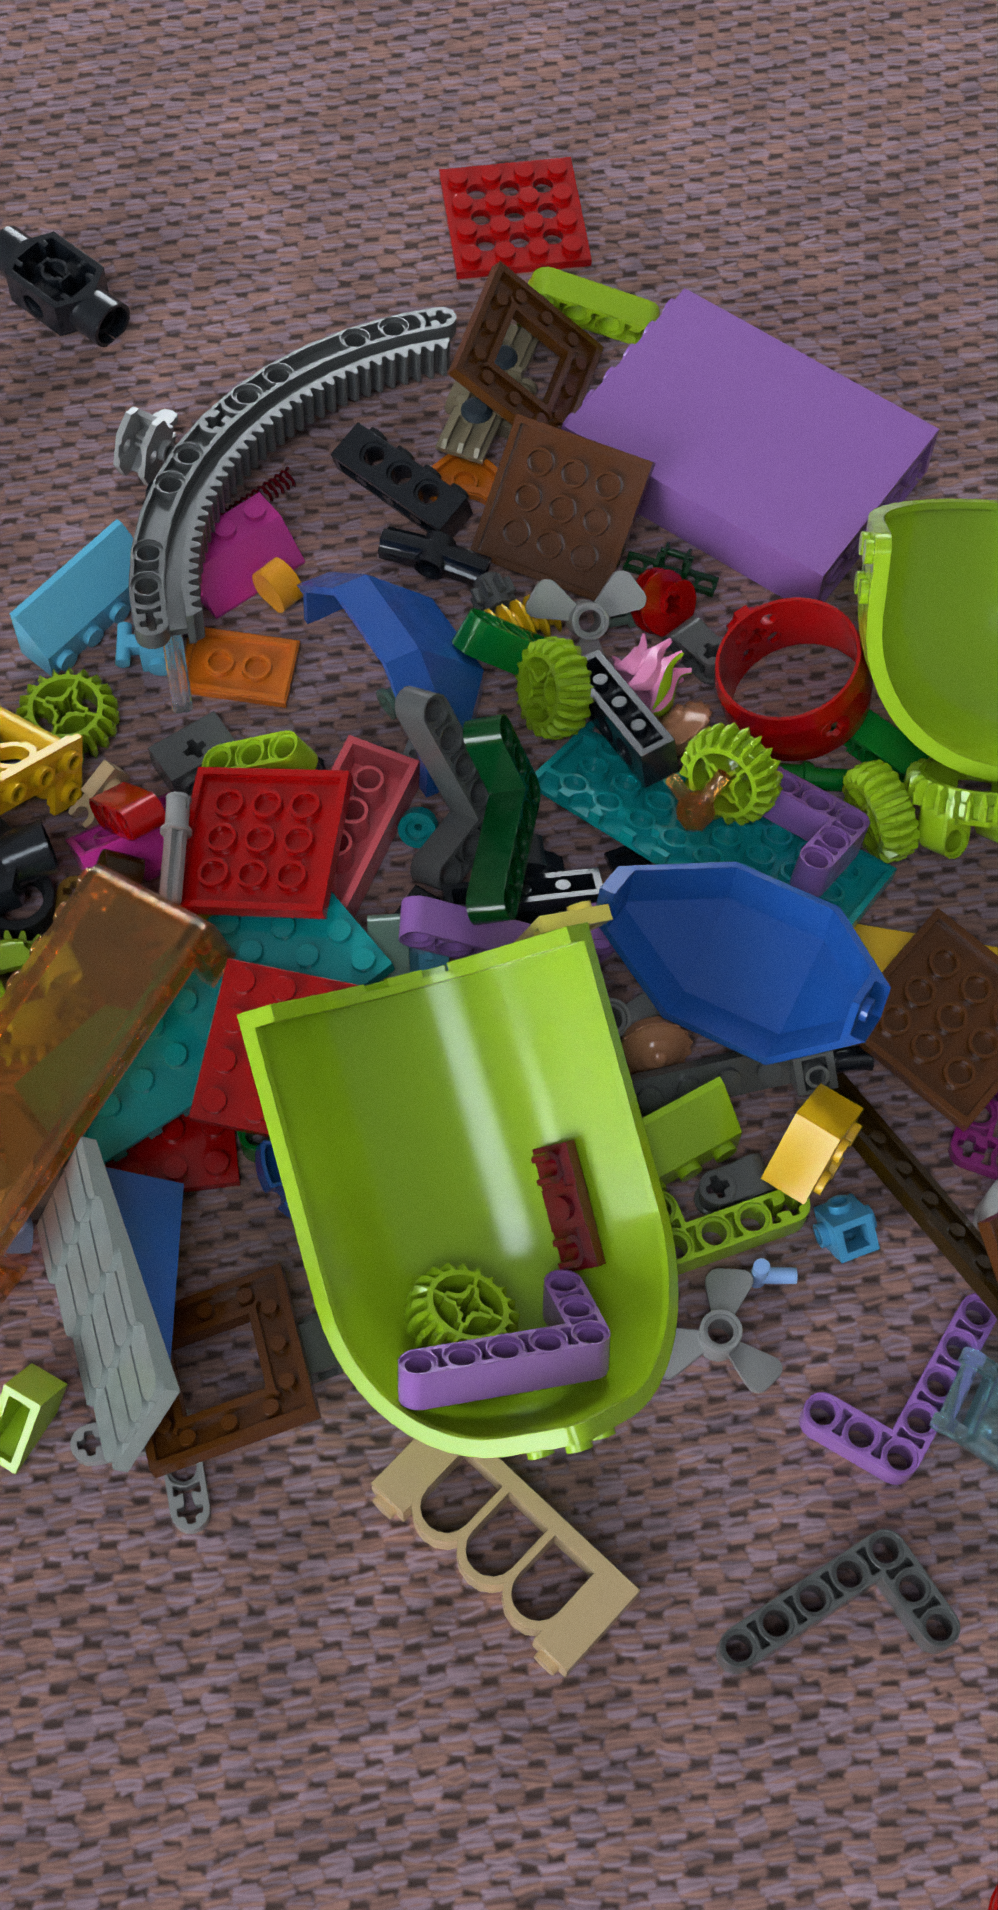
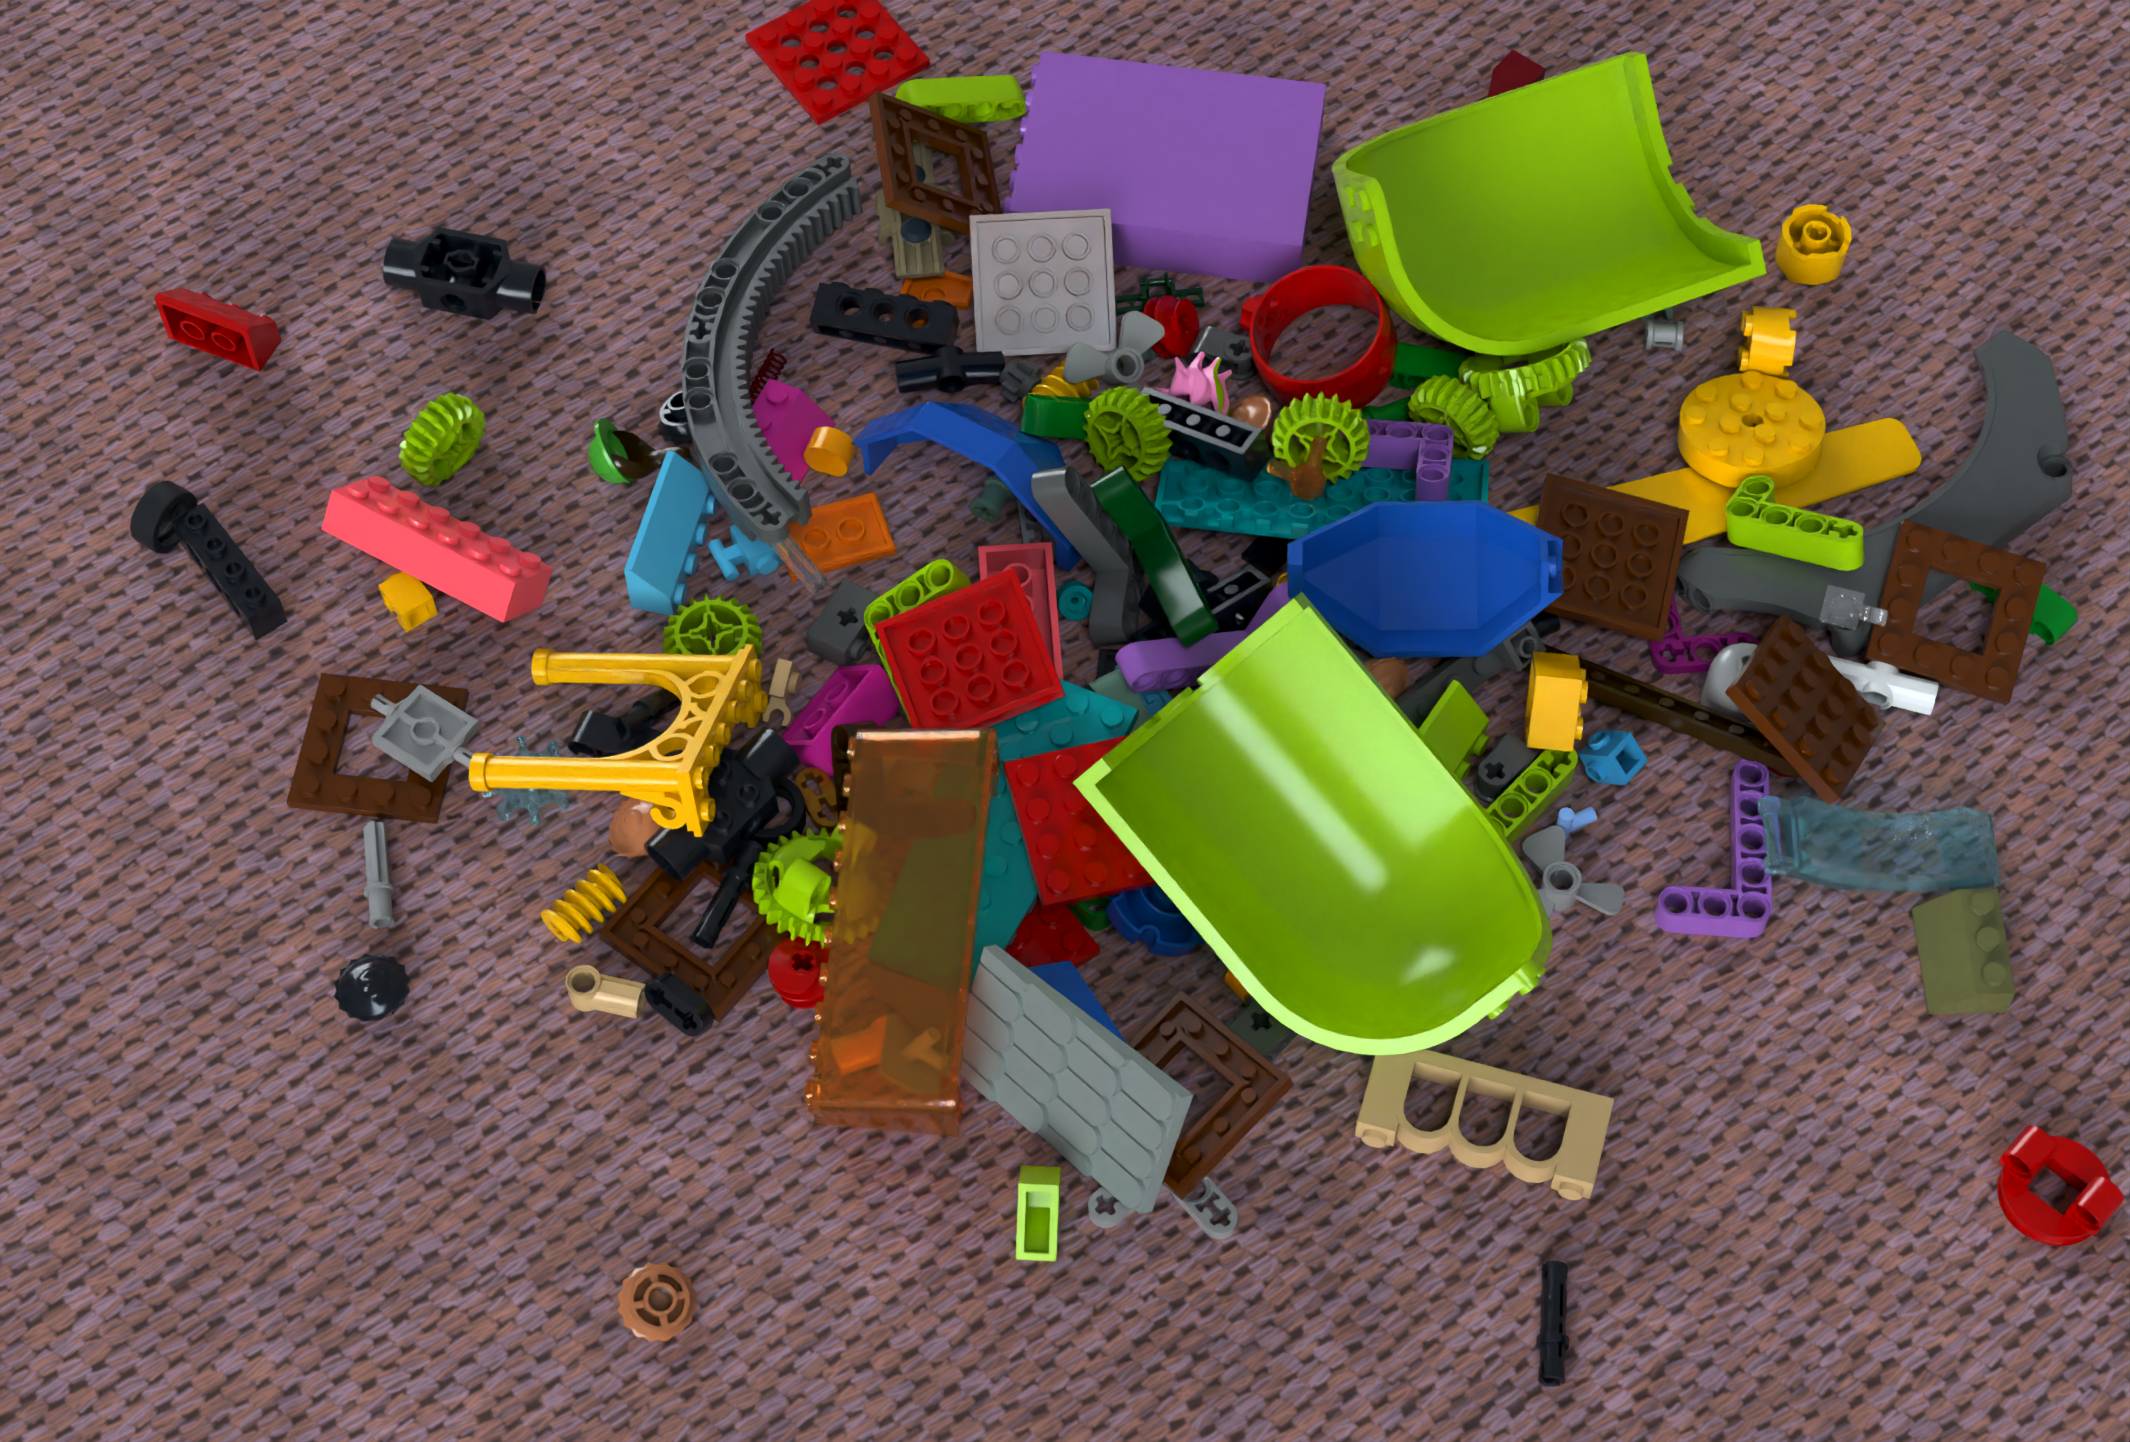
camera: 25 degrees left, 5 degrees down
red beam [89,782,166,841] -> none
light grey hinge [113,406,178,486] -> none
light grey axle [158,792,192,909] -> none
medium lavender beam [398,1269,611,1410] -> none
lime gear [403,1262,520,1349] -> none
light yellow wing [515,901,613,942] -> none
dark red plate [531,1139,606,1272] -> none
dark grey beam [716,1529,960,1674] -> none
none -> piece [588,418,694,483]
none -> black pin [1536,1261,1569,1386]

